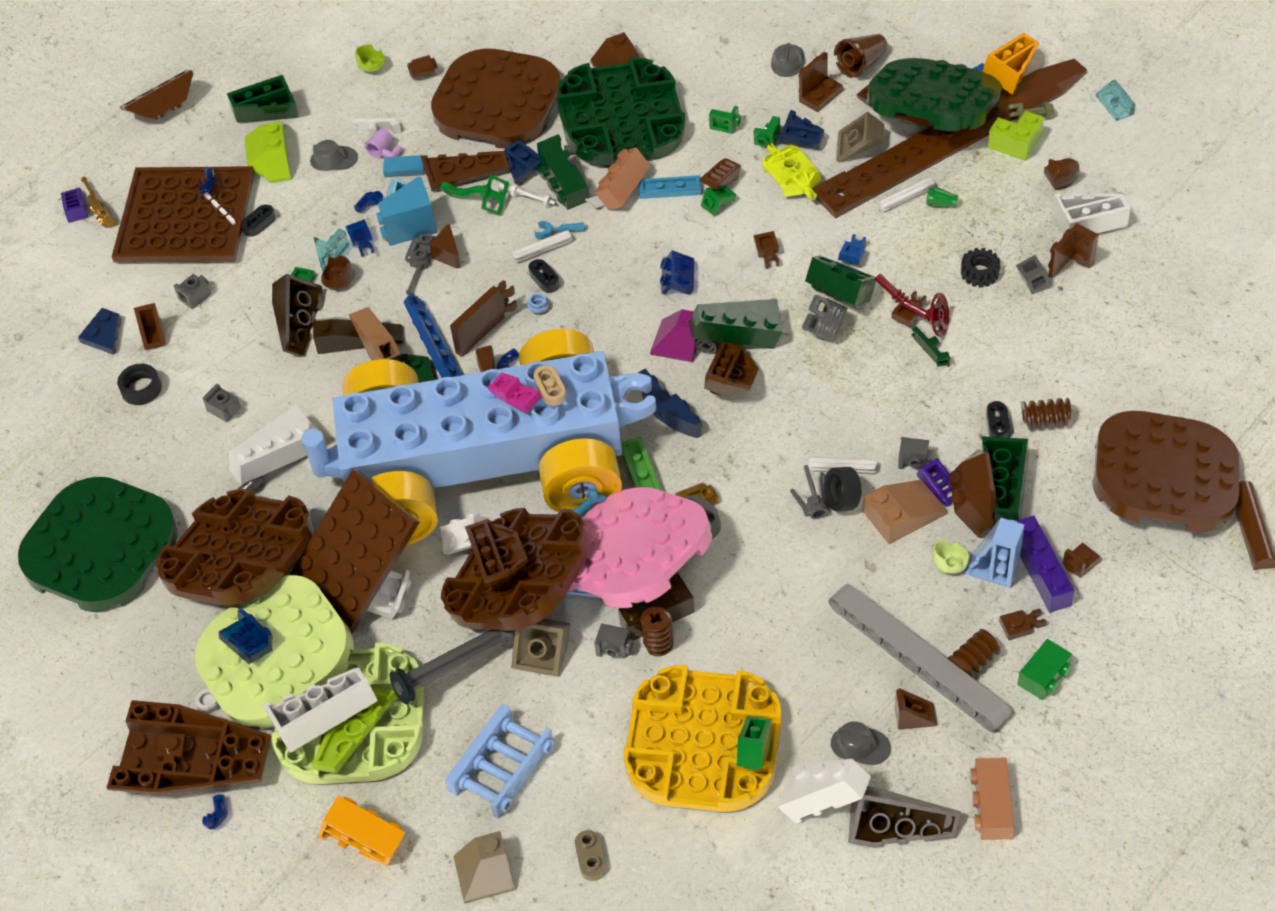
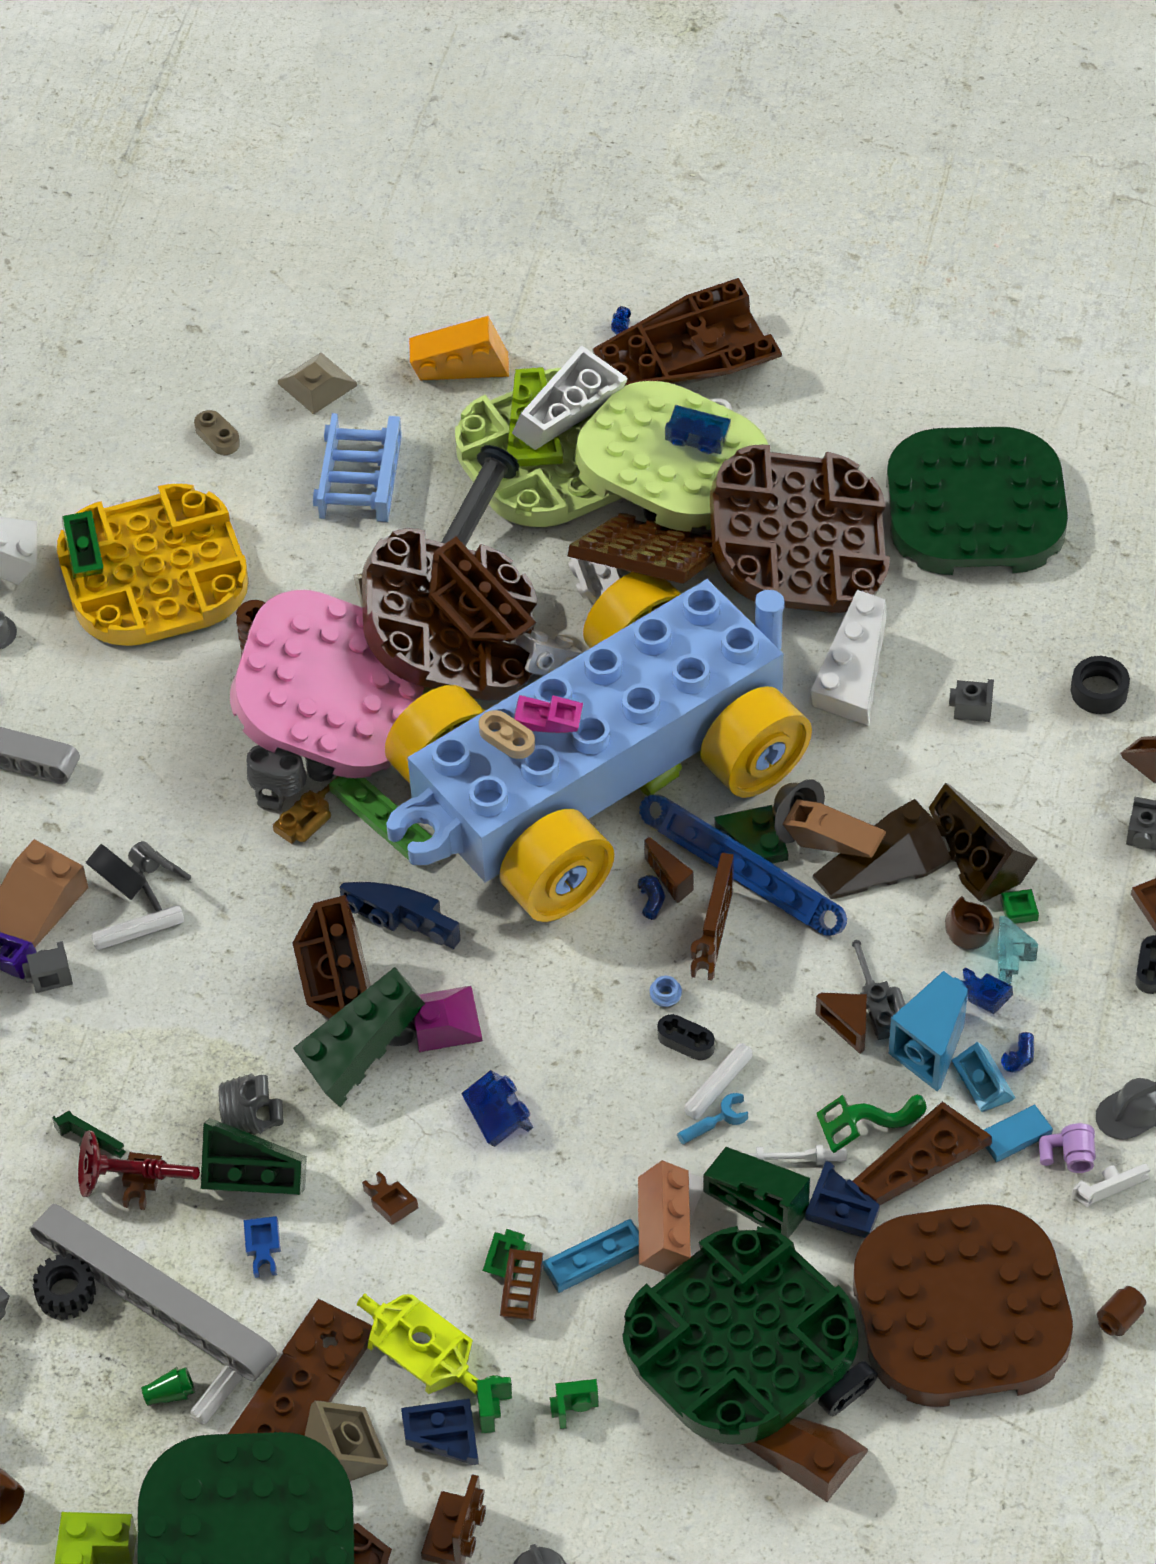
camera: 150 degrees right, 0 degrees up
none -> light grey beam [29,1204,277,1382]

